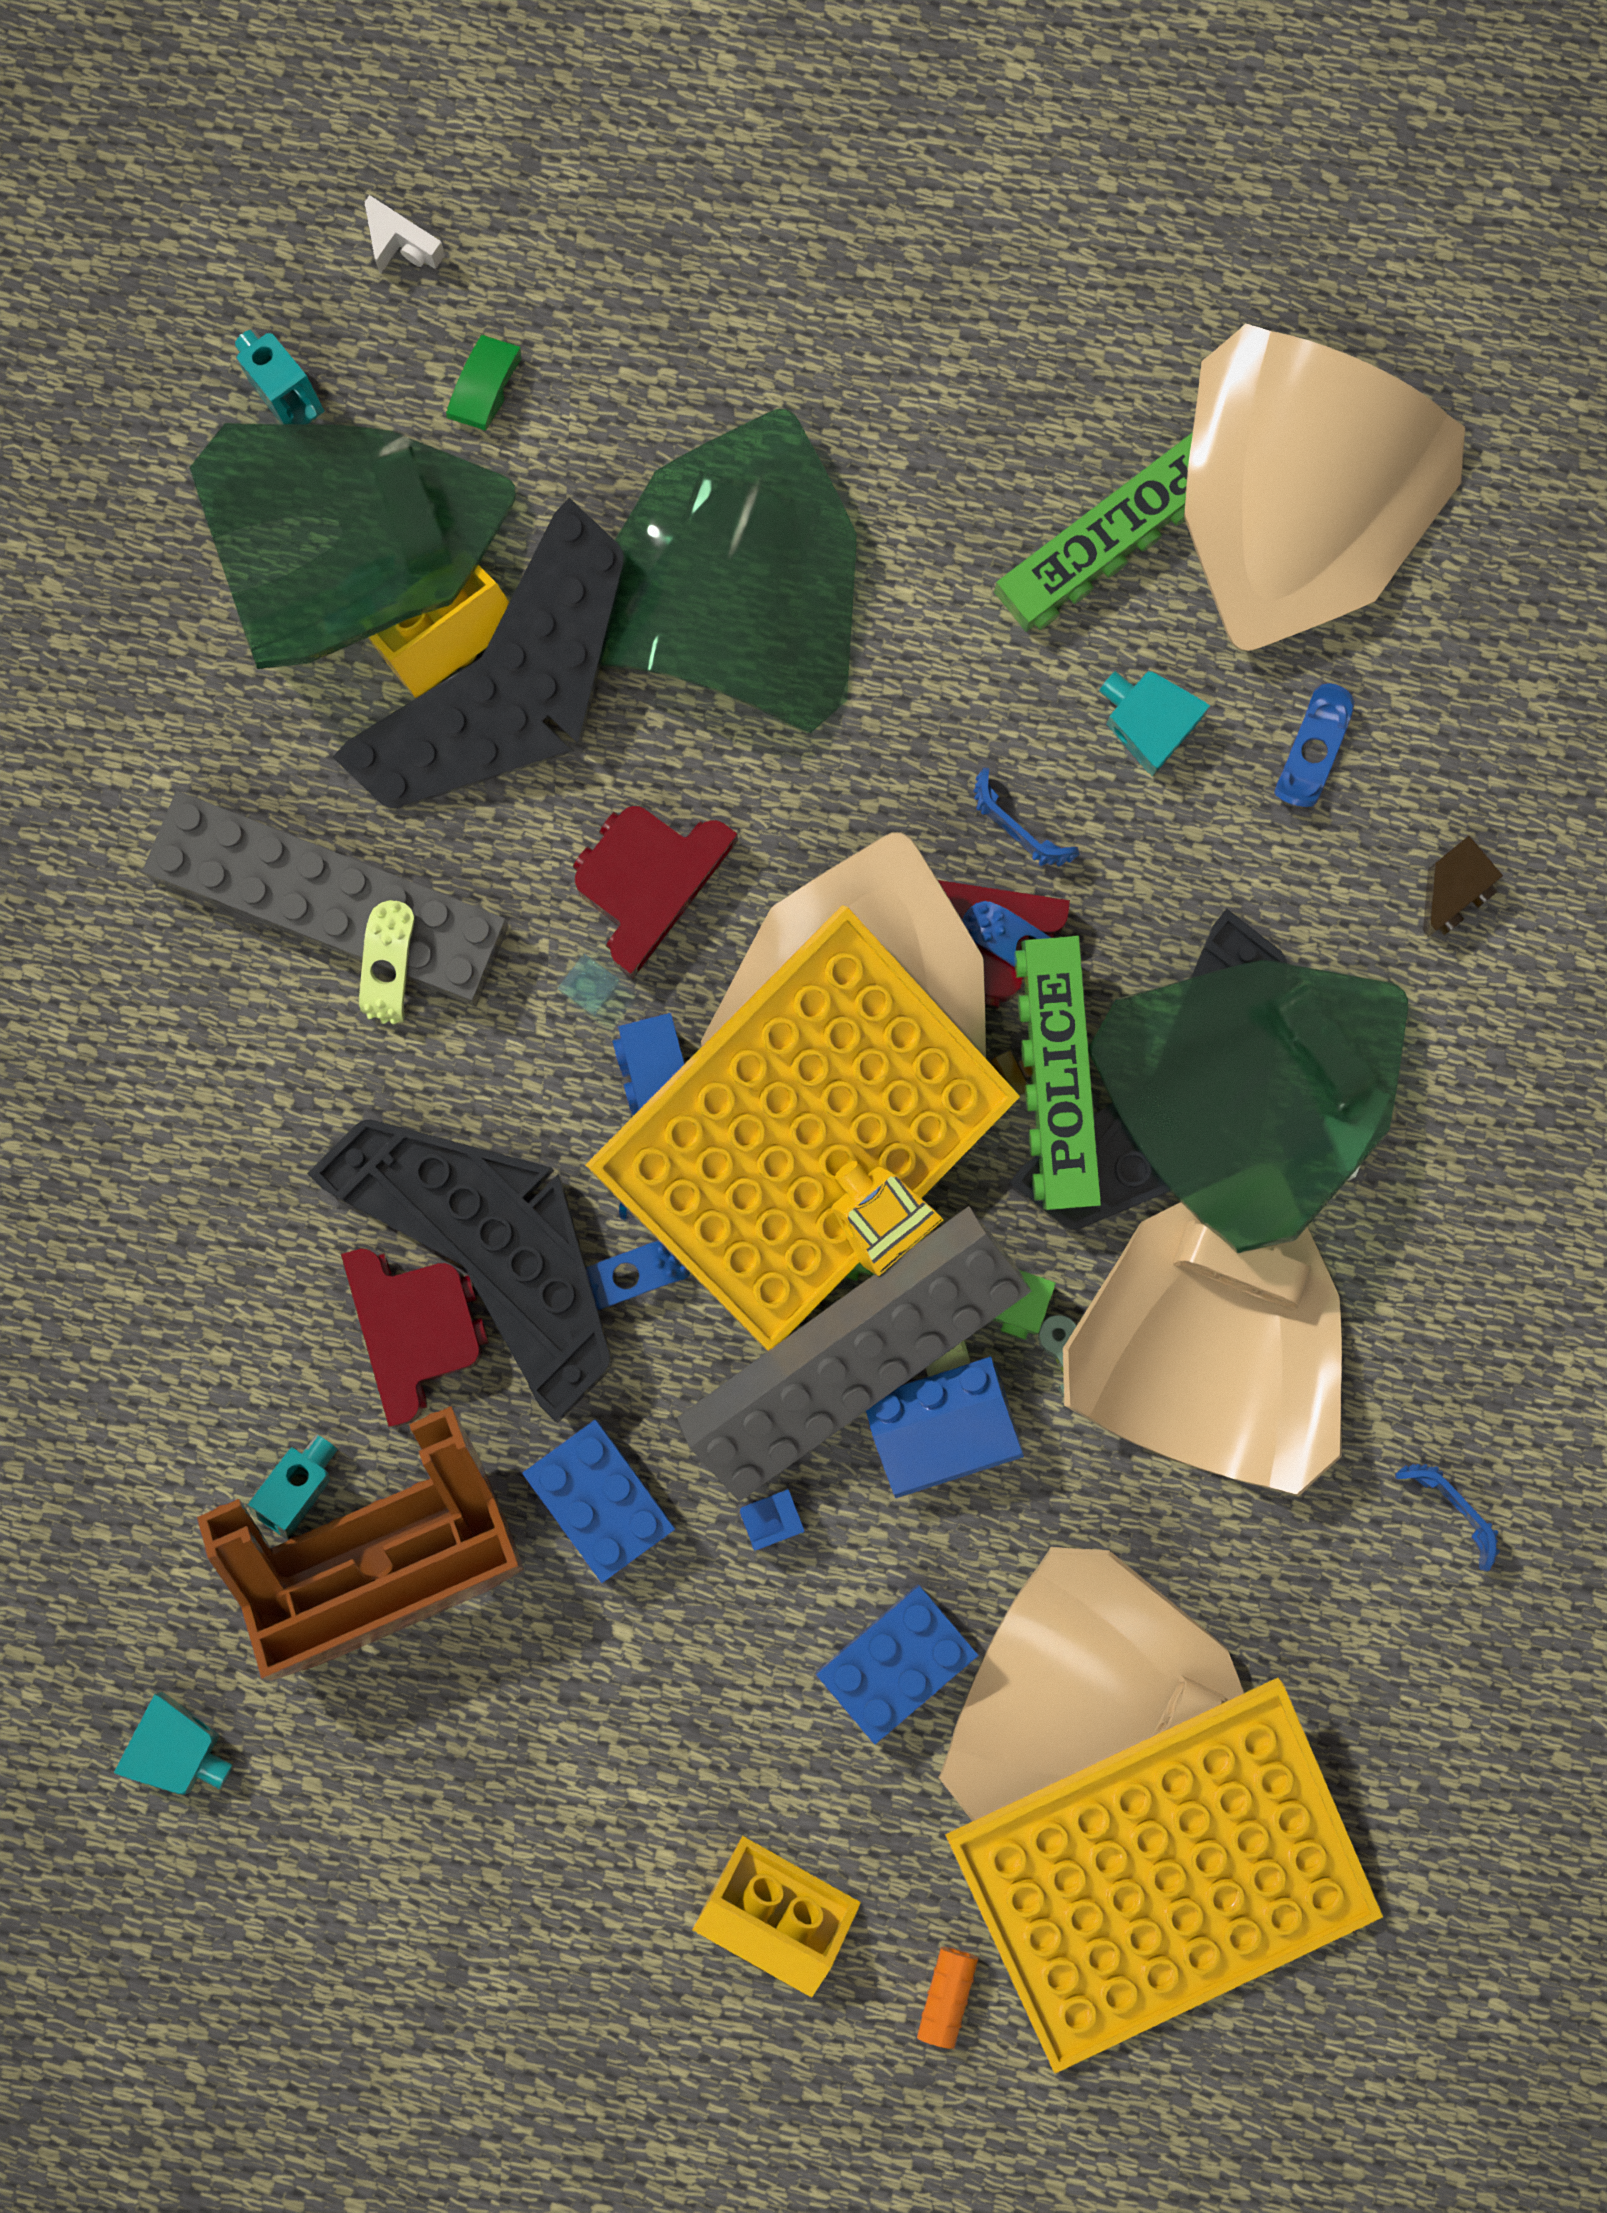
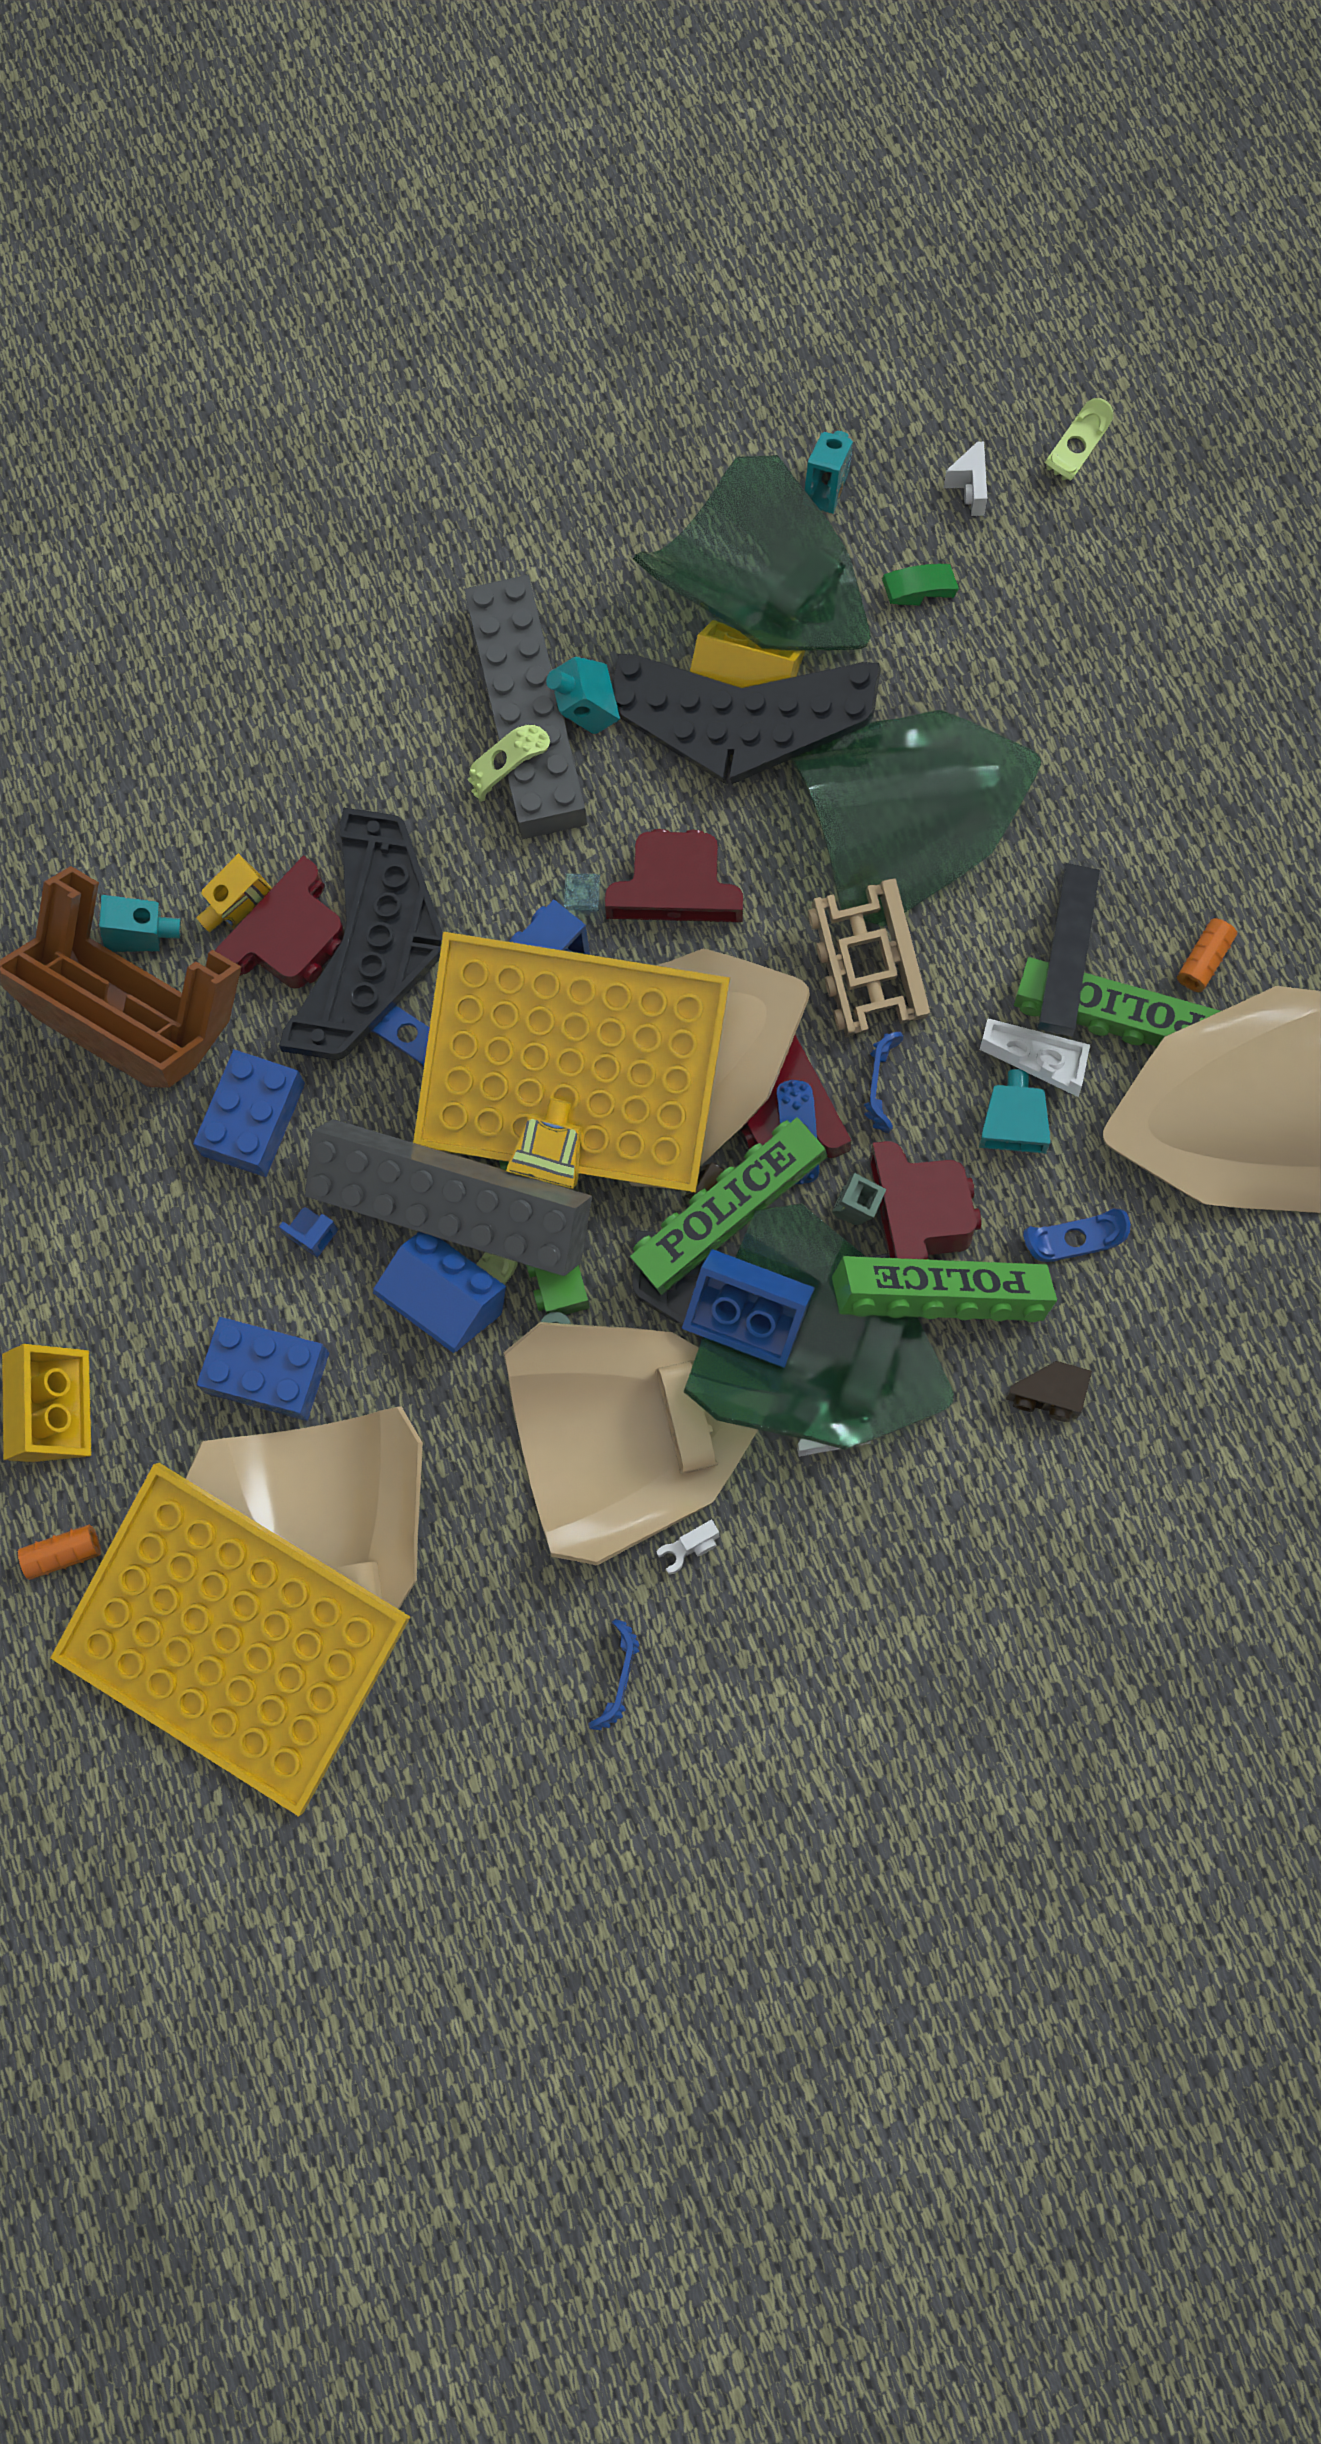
camera: 65 degrees right, 10 degrees down
none -> yellow torso [196,853,272,933]
none -> teal torso [546,657,620,734]
none -> white plate [657,1519,719,1574]
none -> blue slope [682,1249,815,1368]
none -> tan fence [808,878,930,1037]
none -> sand green leg [832,1173,886,1225]
none -> bright green brick [832,1256,1057,1322]
none -> dark red brick [869,1141,982,1260]
none -> white wing [979,1018,1090,1097]
none -> black tile [1037,863,1100,1037]
none -> yellowish green piece [1045,398,1113,480]
none -> orange axle [1177,918,1237,992]

